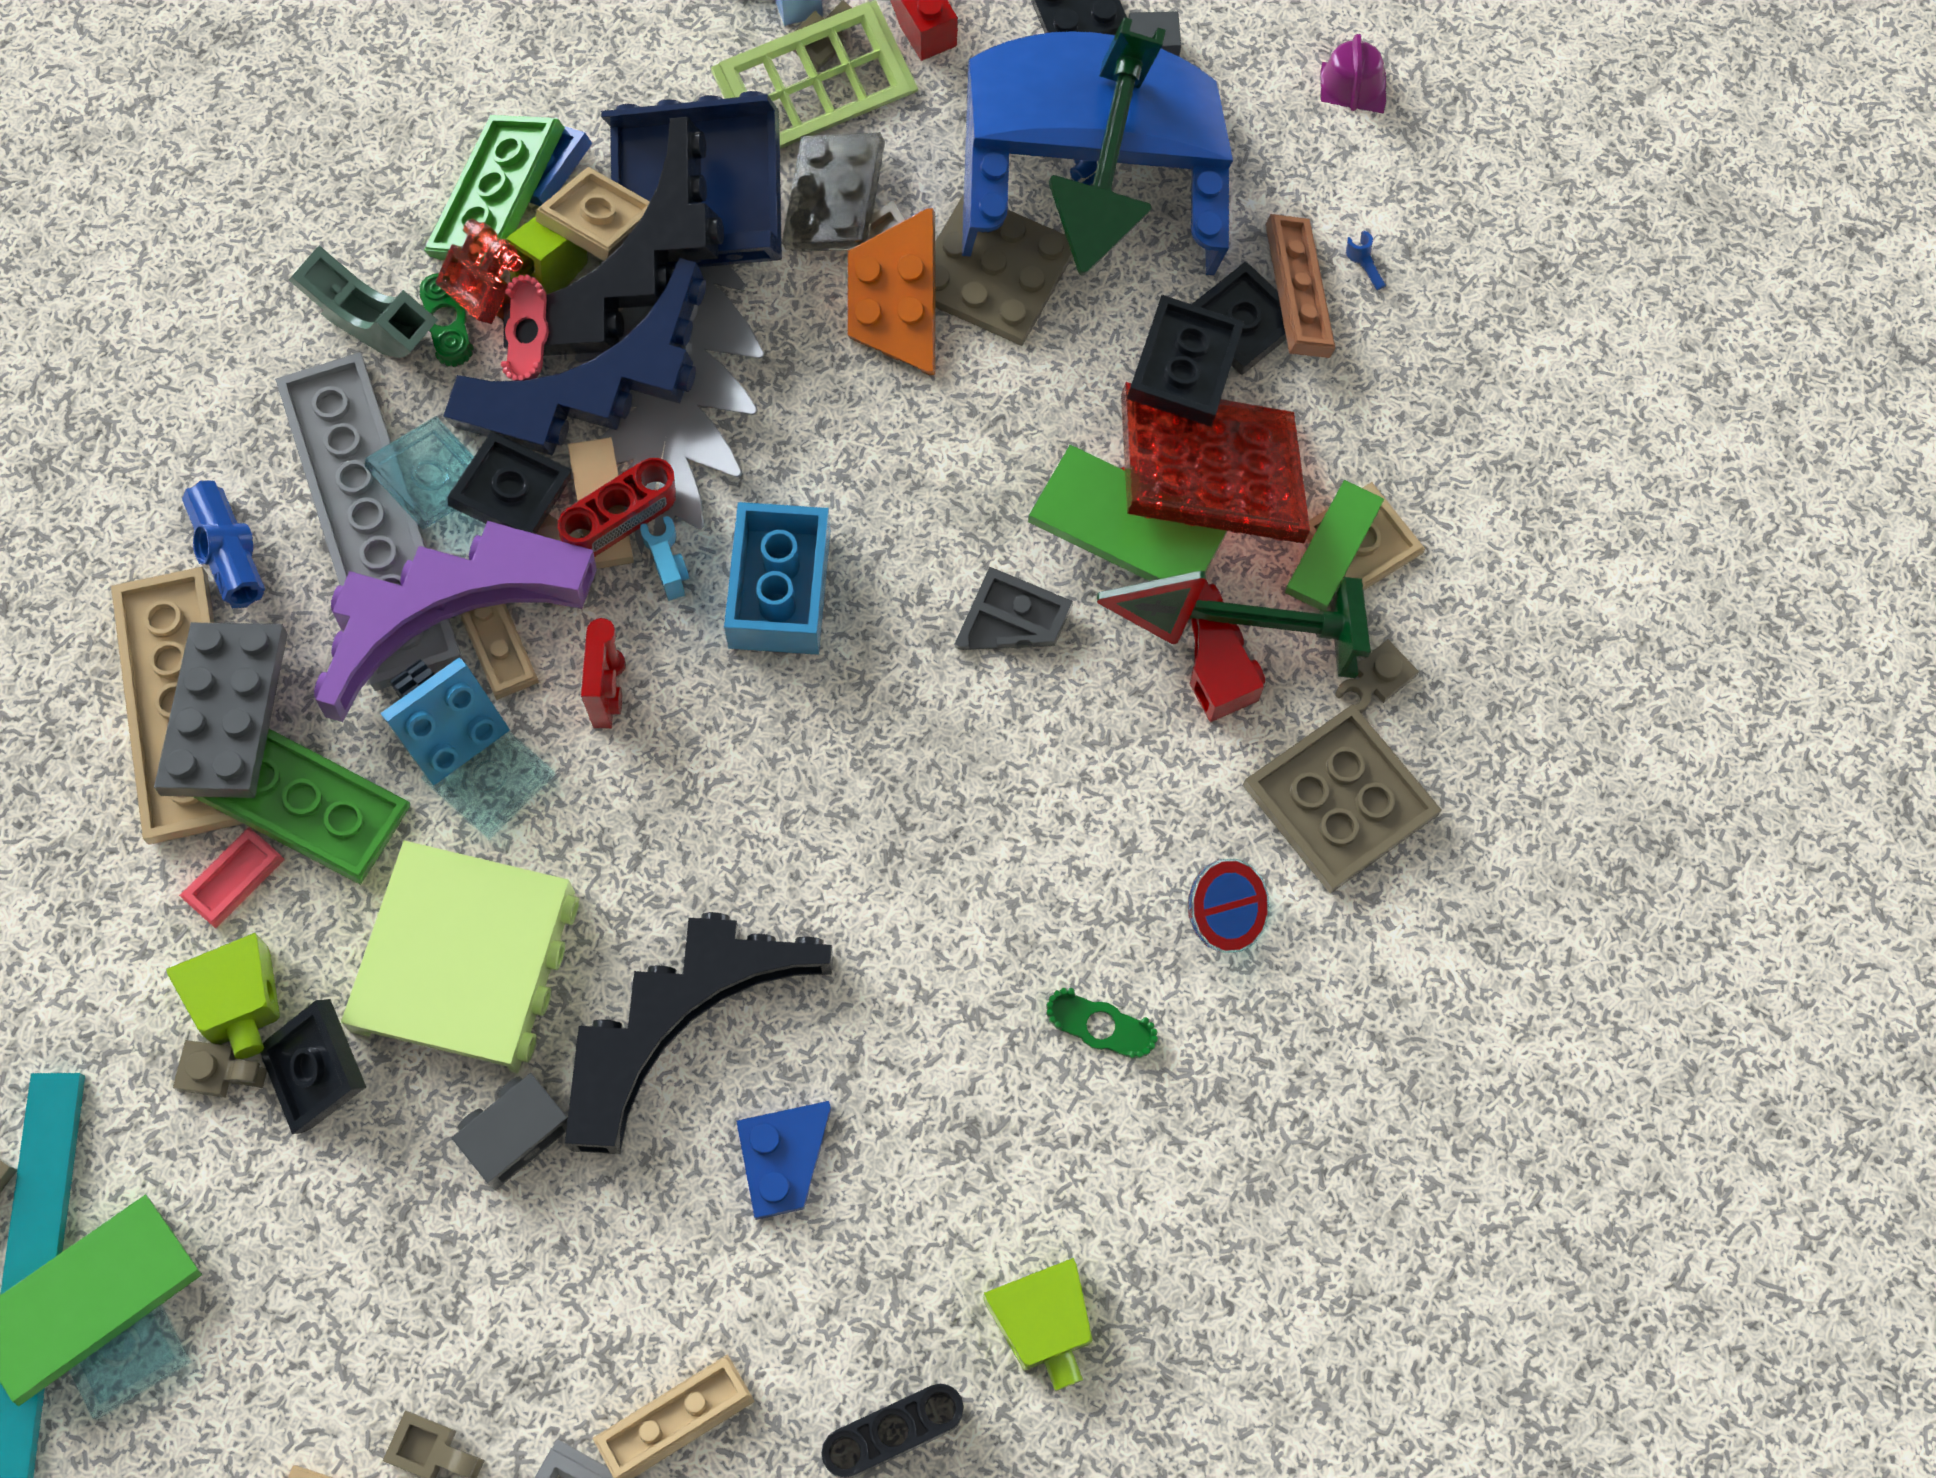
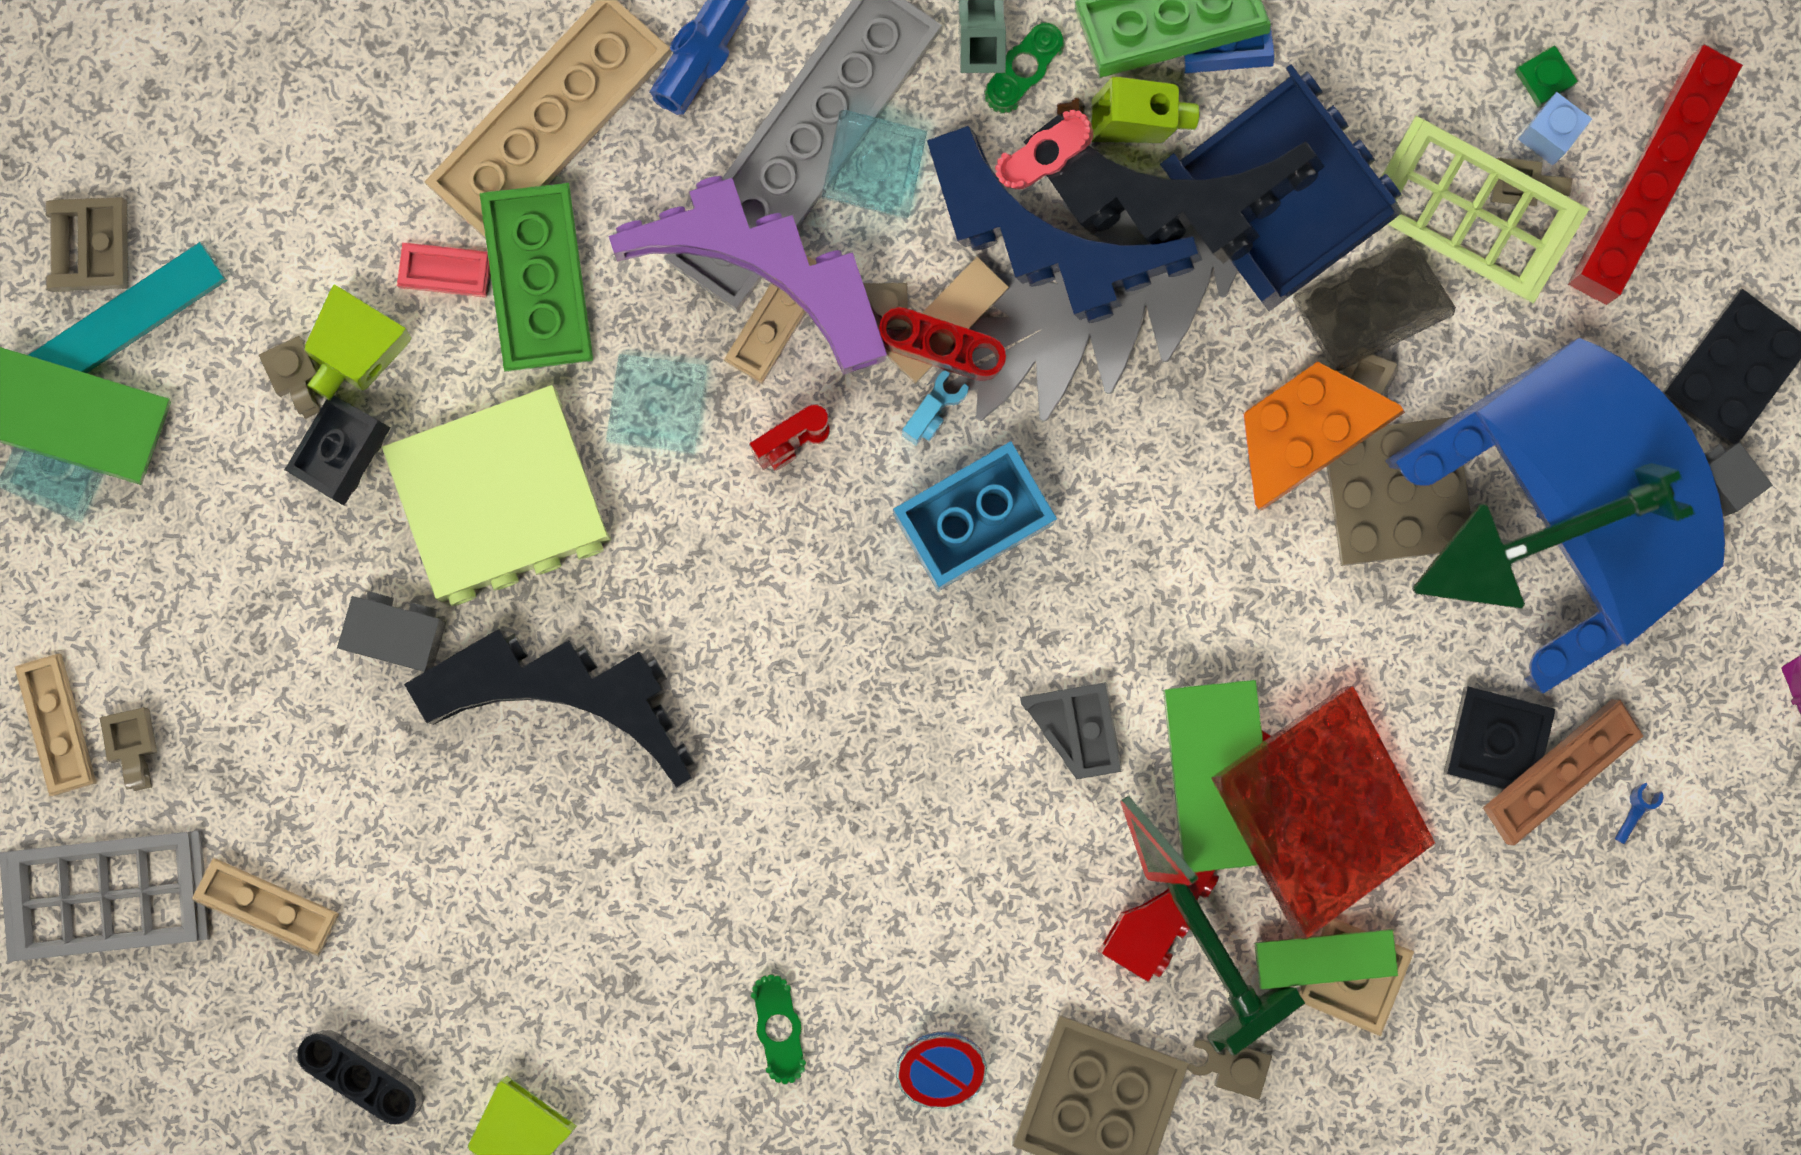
camera: 55 degrees right, 15 degrees up
dark grey plate [154,622,288,798] -> none
dark azure plate [380,657,510,786] -> none
clear red plate [435,219,523,324] -> none
black plate [448,431,572,534] -> none
tan tile [536,167,650,261] -> none
blue wing [736,1101,831,1220] -> none
black plate [1127,295,1244,427] -> none

